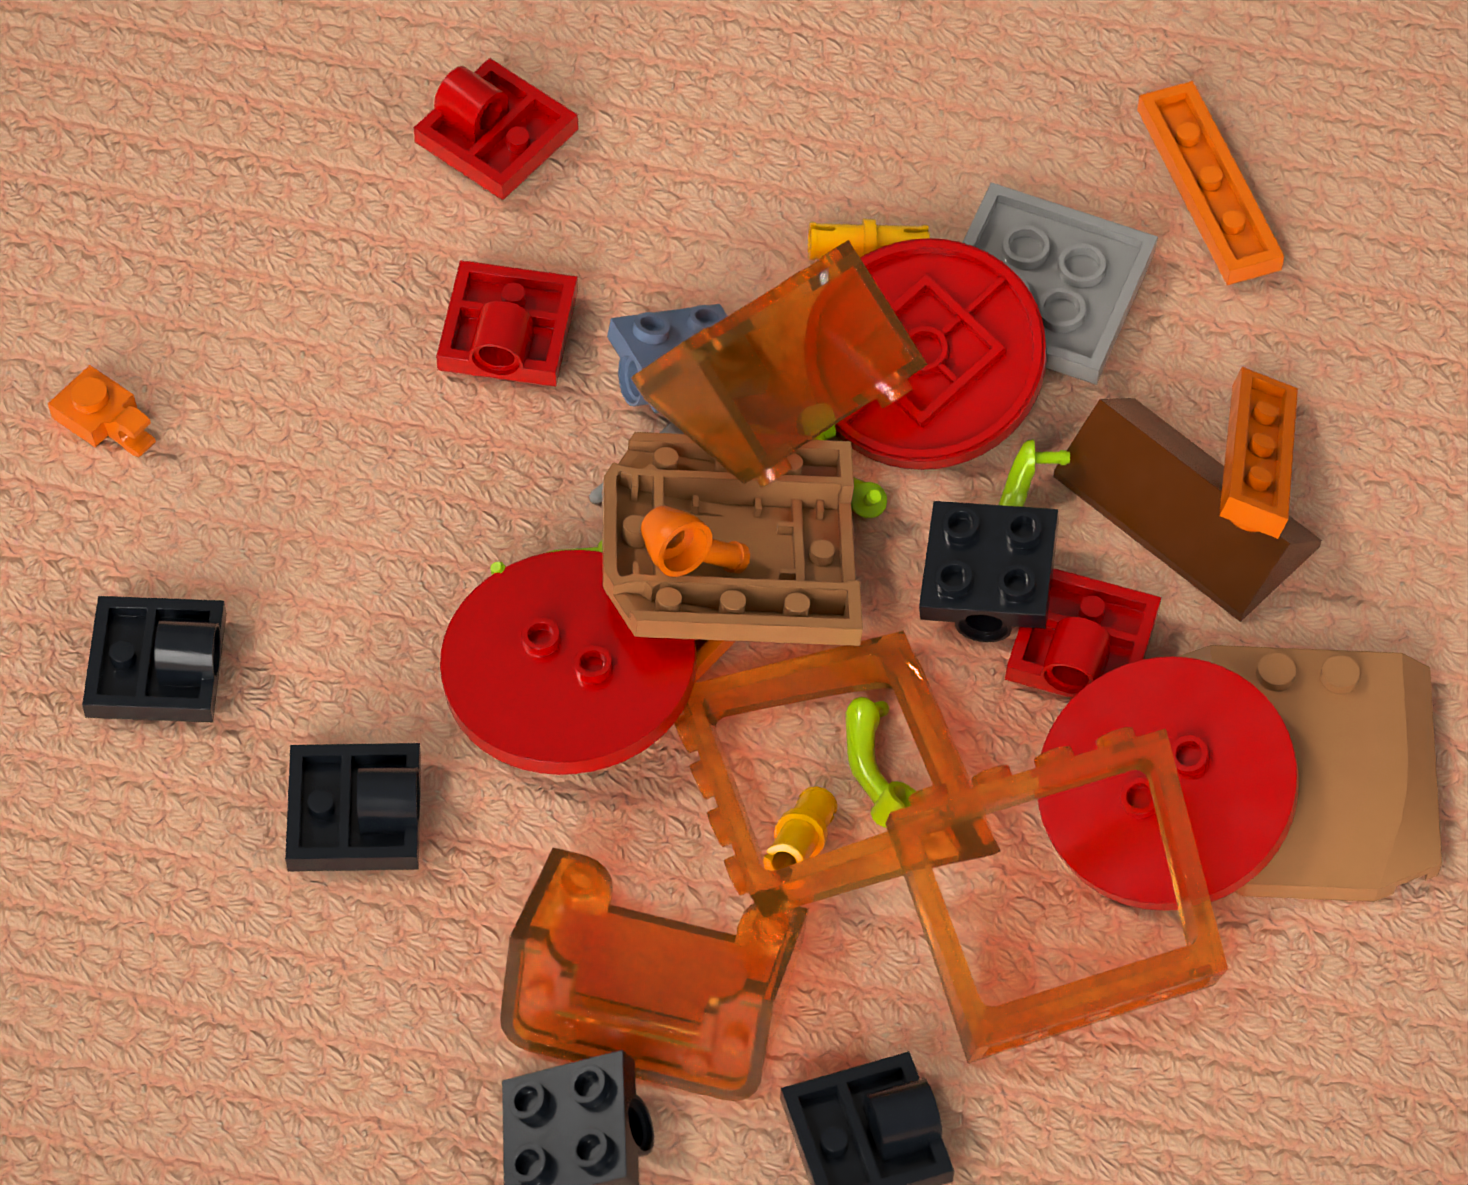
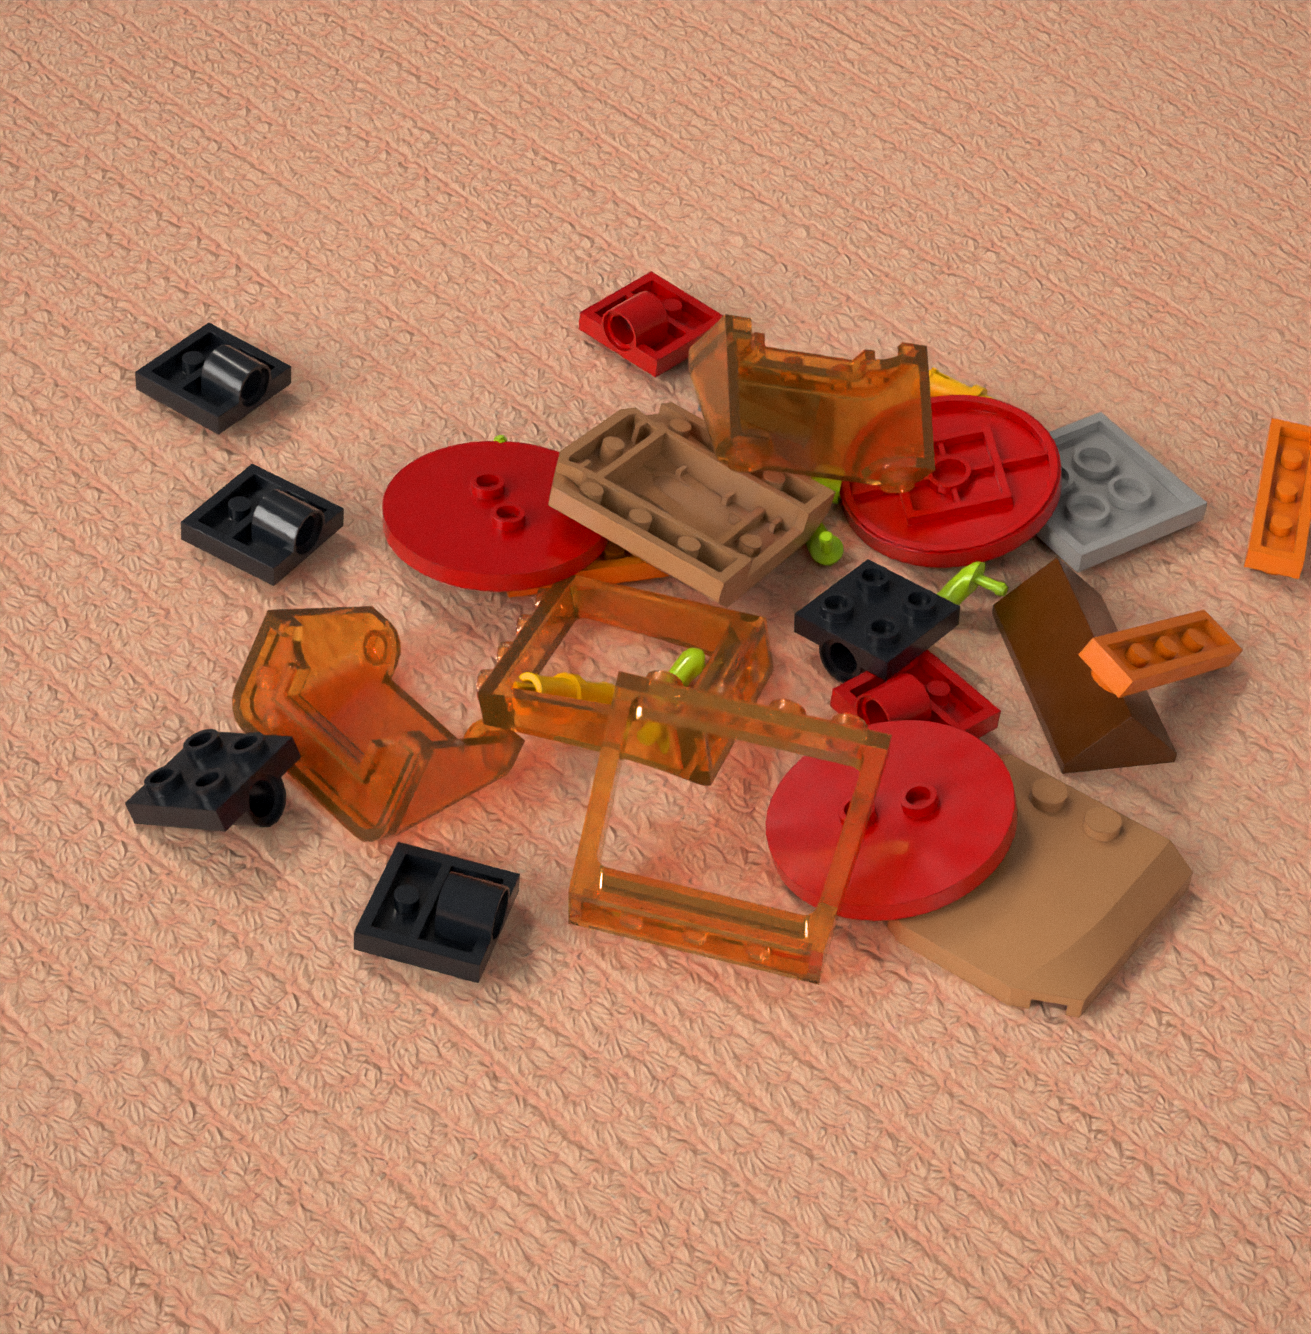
camera: 30 degrees right, 15 degrees down
orange plate [47,365,156,458] -> none
red plate [413,58,578,200] -> none
orange bar [641,506,750,577] -> none

